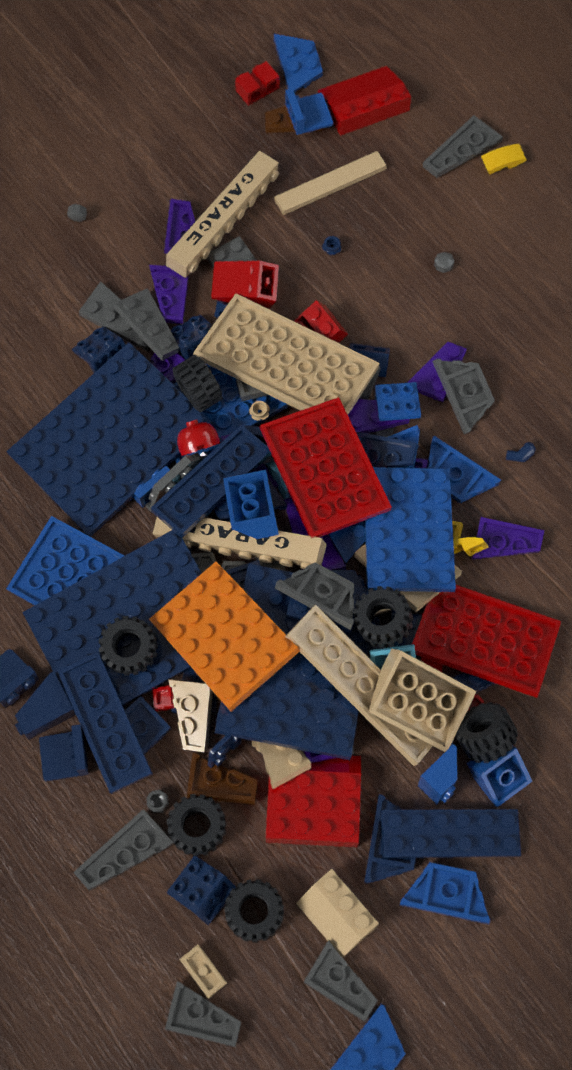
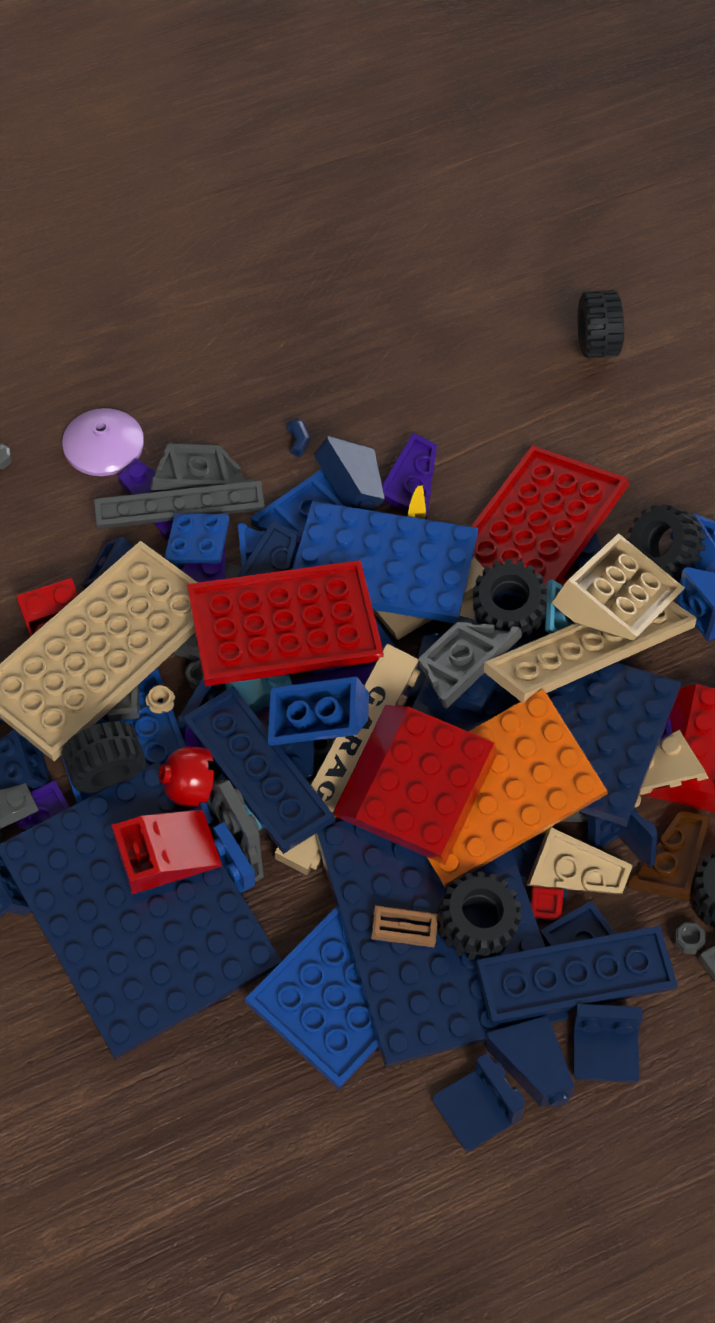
camera: 80 degrees left, 10 degrees down
none -> lavender dish [62,408,144,476]
none -> dark grey plate [94,481,265,529]
none -> red slope [112,810,222,895]
none -> dark blue slope [314,436,385,511]
none -> red slope [332,705,498,865]
none -> medium nougat tile [371,905,438,948]

